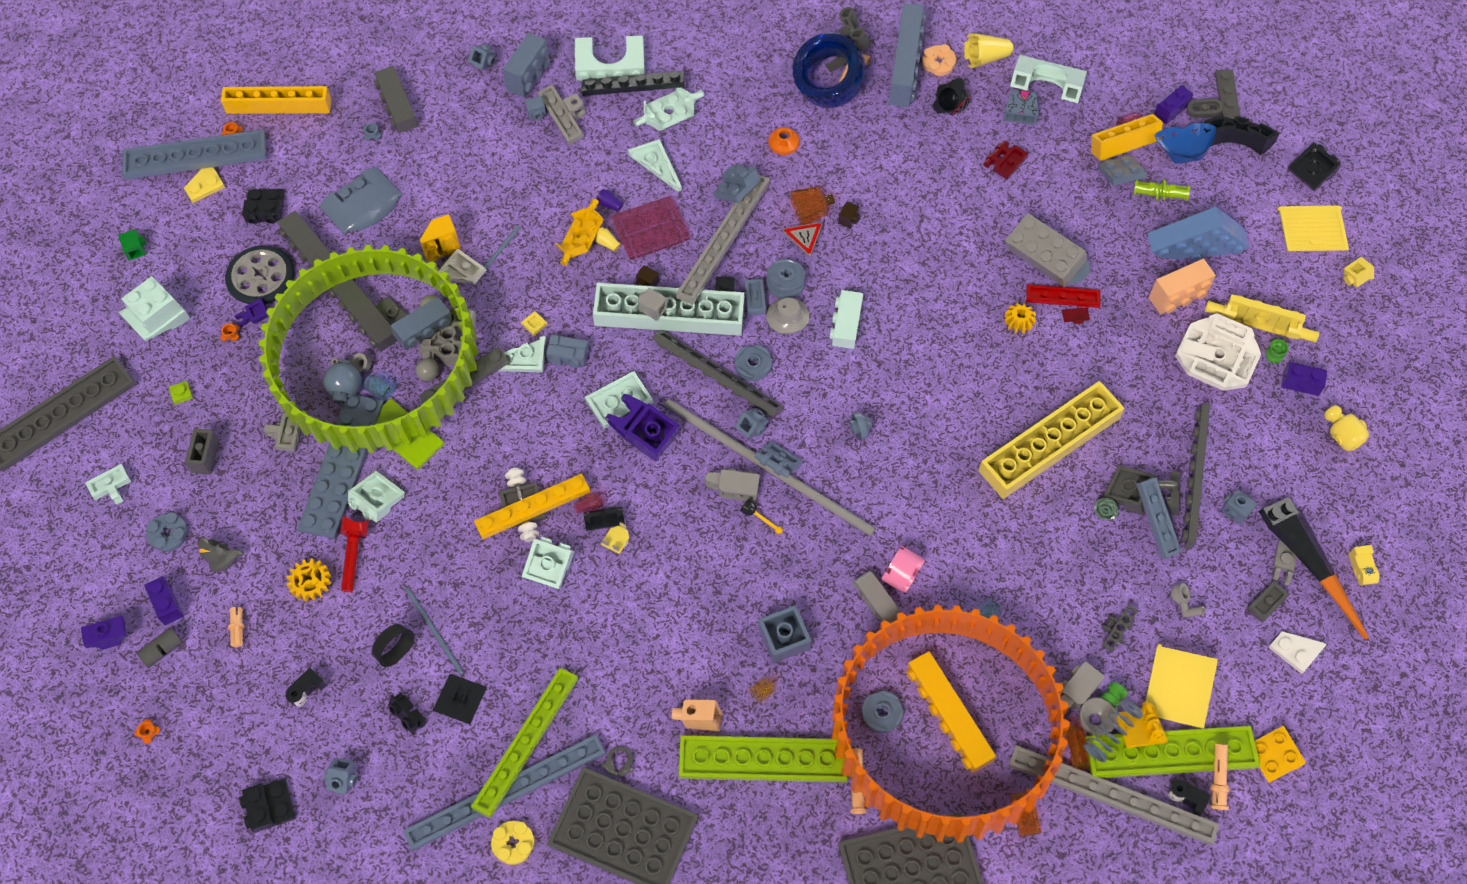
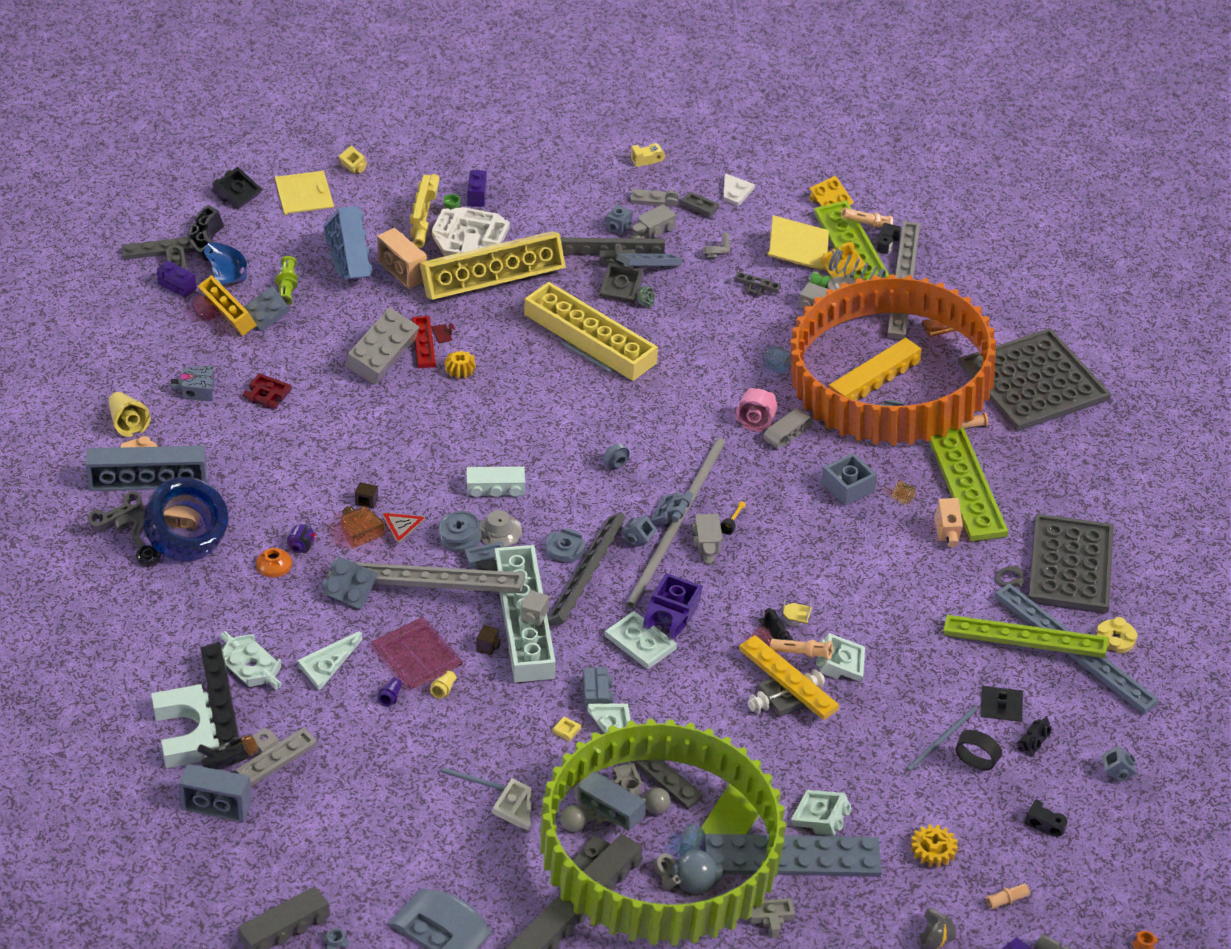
camera: 105 degrees left, 20 degrees down
black plate [239,778,296,833] -> none
red piece [340,516,369,592] -> none
yellow slope [420,214,461,262] -> none
sand blue brick [468,43,497,70] -> none
sand blue plate [524,96,546,121] -> none
yellow plate [556,199,604,266] -> none
black piece [933,78,971,115] -> none
light aqua arch [1010,55,1087,103] -> none
black plate [1258,497,1369,639] -> none
light yellow piece [1324,405,1370,452] -> none
none -> black piece [197,734,258,770]
none -> dark purple head [287,524,316,553]
none -> light yellow brick [419,231,566,300]
none -> light grey hinge [631,204,676,239]
none -> light nougat pin [770,639,833,660]

